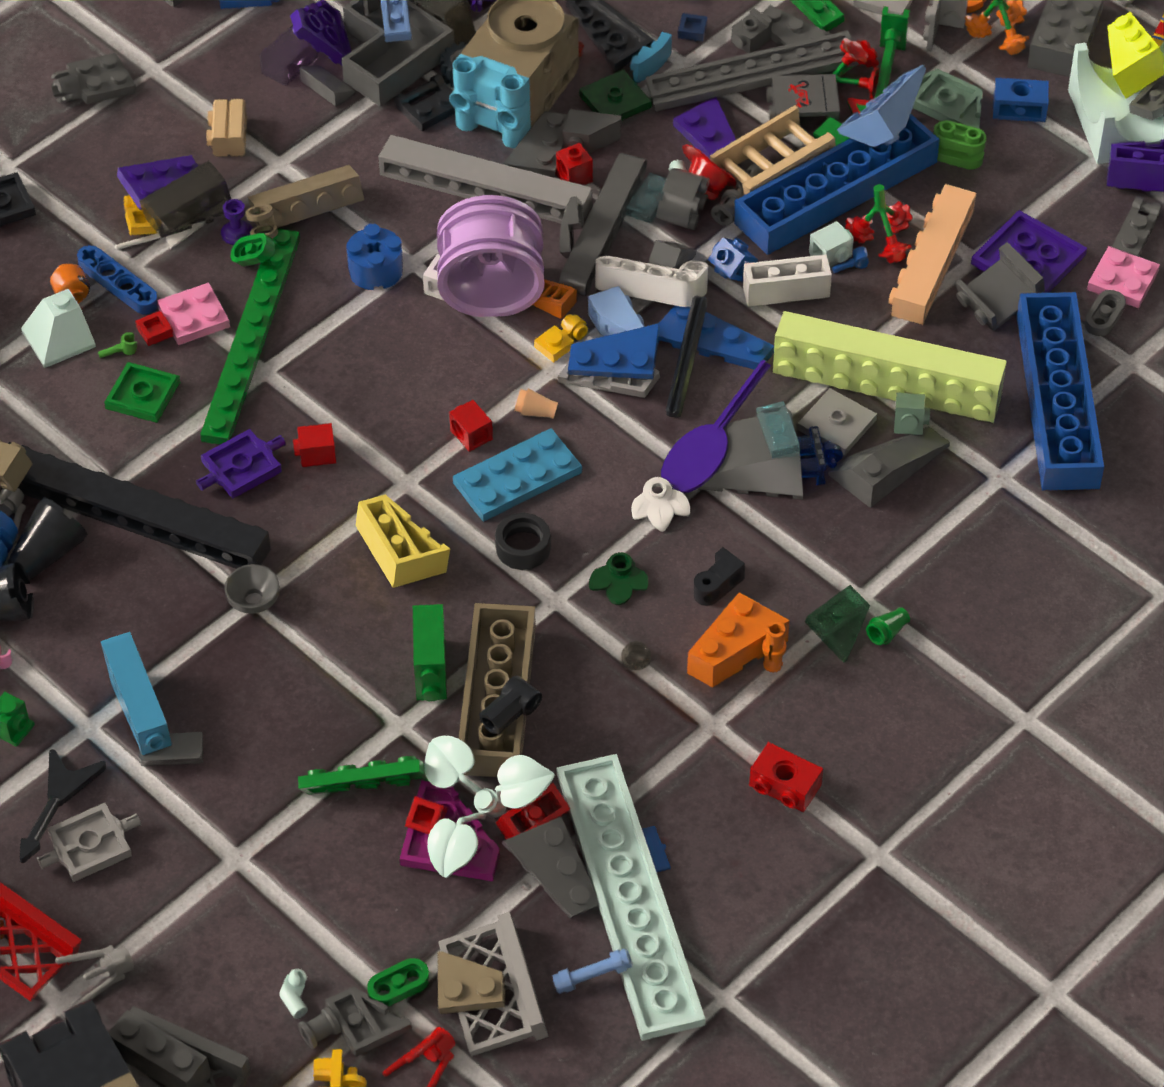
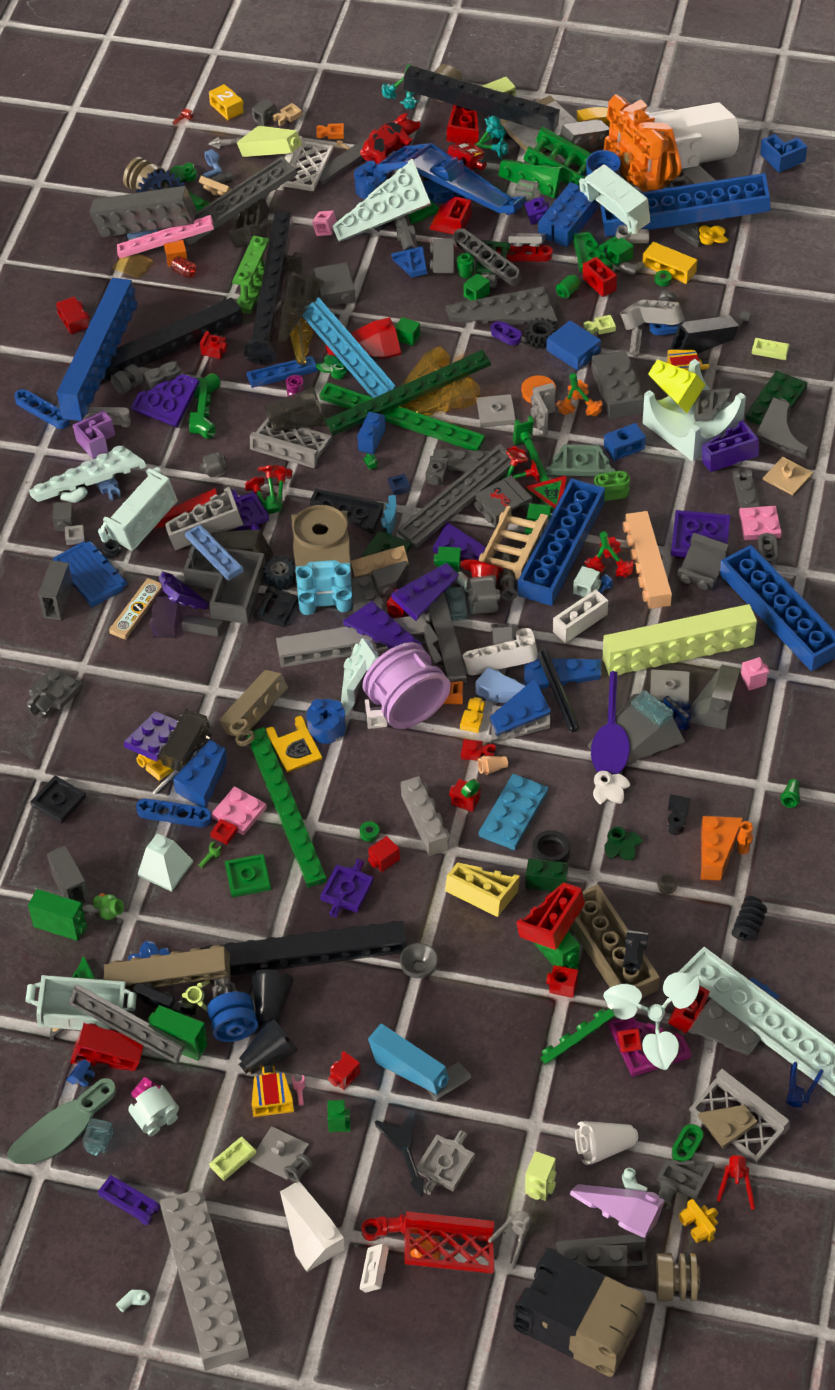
camera: 30 degrees left, 0 degrees up
orange head [50,263,91,303] -> none
tan brick [207,99,247,157] -> none
dark purple piece [221,199,253,245] -> none
green plate [231,233,275,267] -> none
medium blue bar [553,948,633,994] -> none
blue brick [708,237,758,282] -> none
red brick [749,742,823,812] -> none
clear green wing [805,585,870,663] -> none
medium blue wedge [837,65,926,147] -> none
sand green brick [894,393,930,435] -> none
none -> tile [109,578,163,640]
none -> blue wedge [173,740,227,808]
none -> yellow flag [266,716,322,773]
none -> red brick [328,1051,361,1090]
none -> light aqua wing [341,638,380,715]
none -> dark purple wing [343,601,422,649]
none -> tan plate [351,545,409,578]
none -> green tile [359,821,380,842]
none -> dark purple wing [391,563,459,621]
none -> light grey brick [401,776,450,856]
none -> green brick [434,547,461,573]
none -> red plate [461,739,496,761]
none -> green tile [461,779,480,798]
none -> red wedge [516,882,585,950]
none -> dark green brick [525,858,569,892]
none -> yellowish green brick [525,1151,556,1201]
none -> red brick [546,965,578,998]
none -> lavender wedge [570,1184,665,1238]
none -> white cone [575,1121,638,1165]
none -> black piece [732,895,767,941]
none -> bright pink brick [741,657,769,691]
none -> clear blue plant [786,1062,824,1108]

